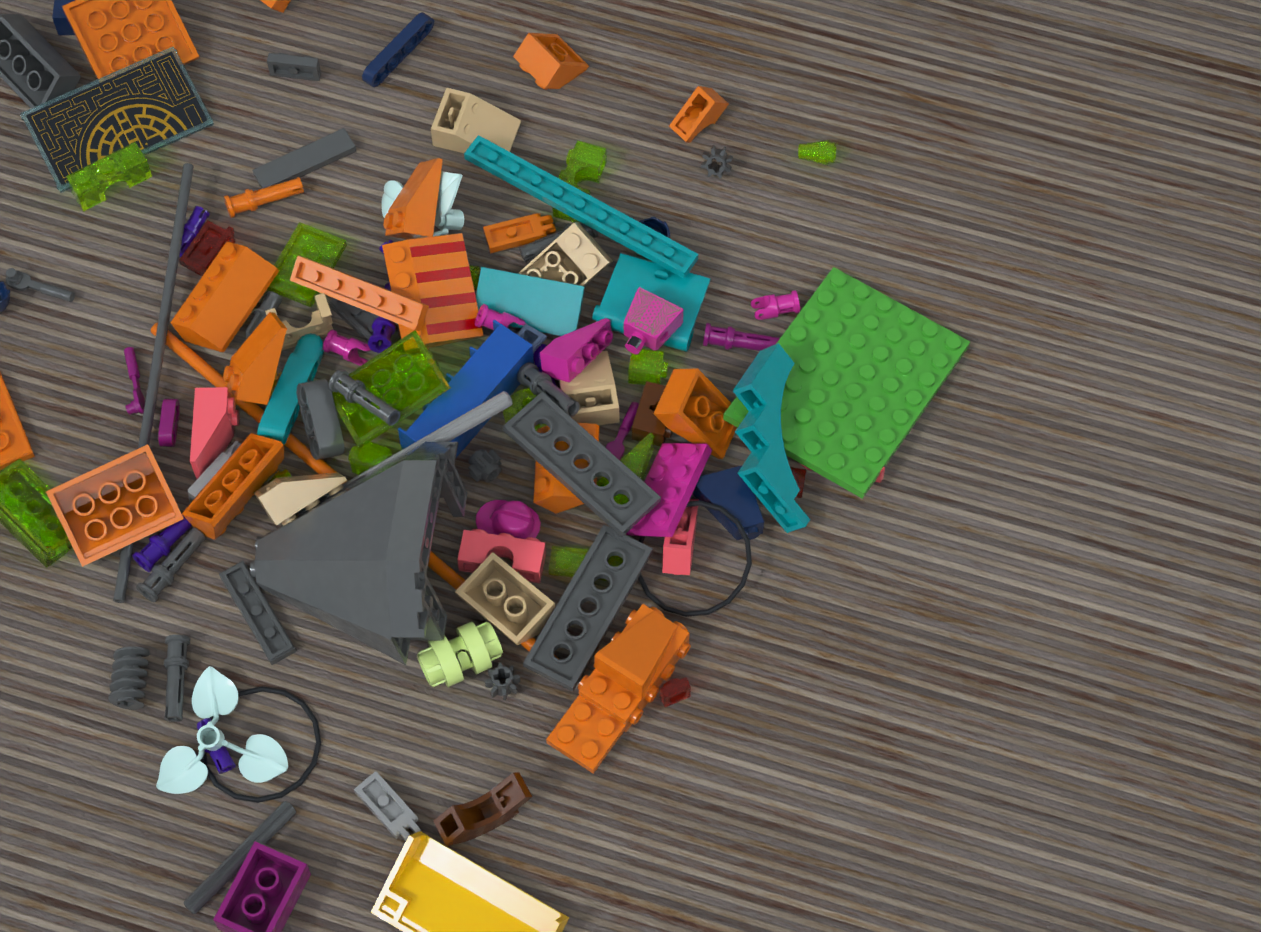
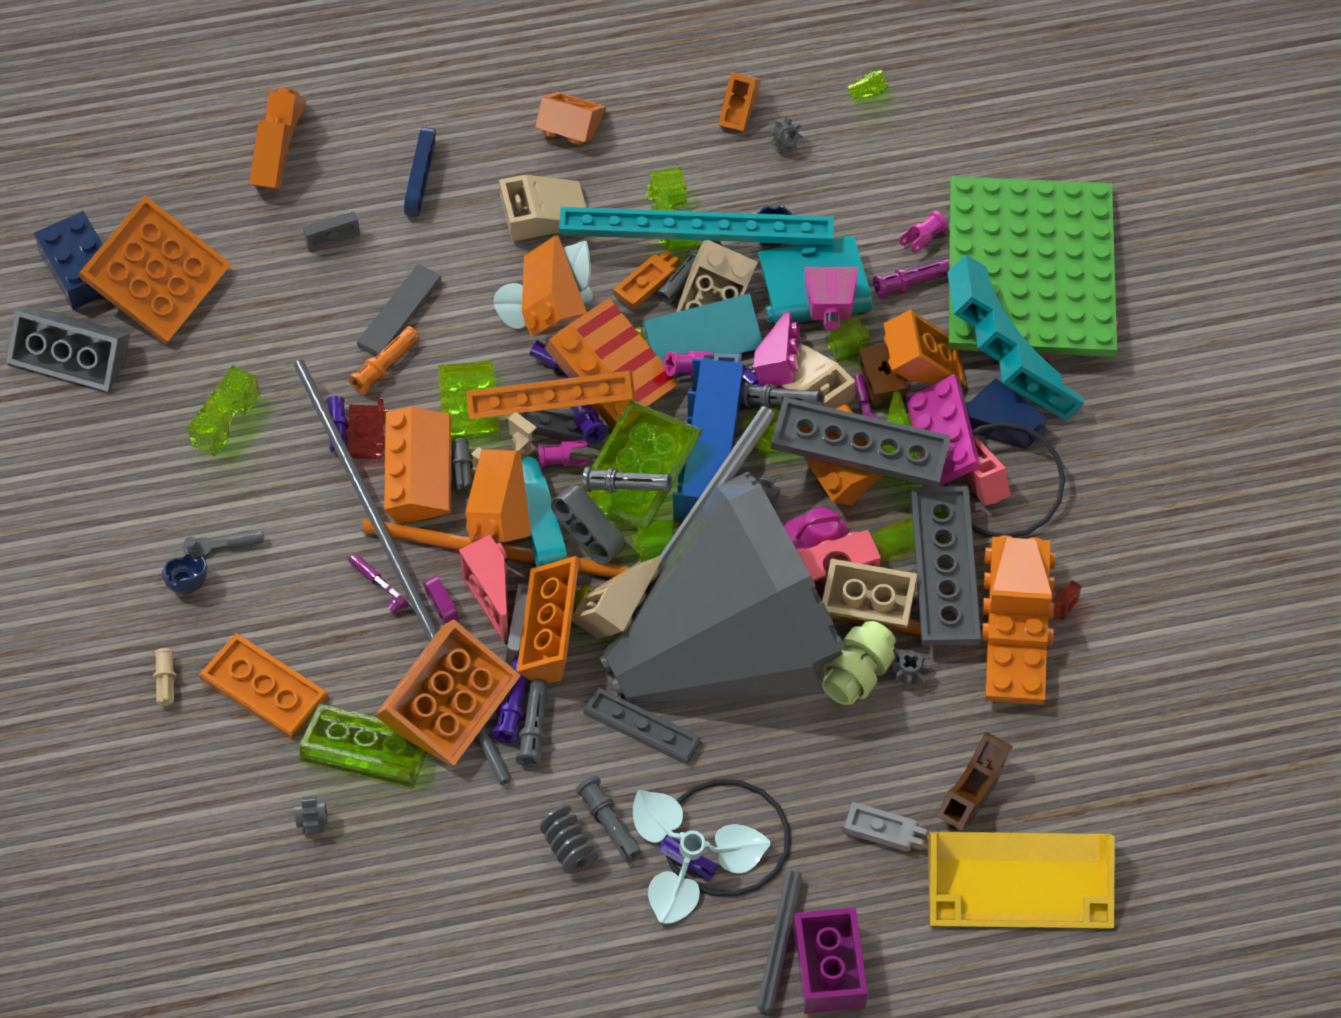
camera: 30 degrees left, 5 degrees down
black piece [20,46,214,193] -> none

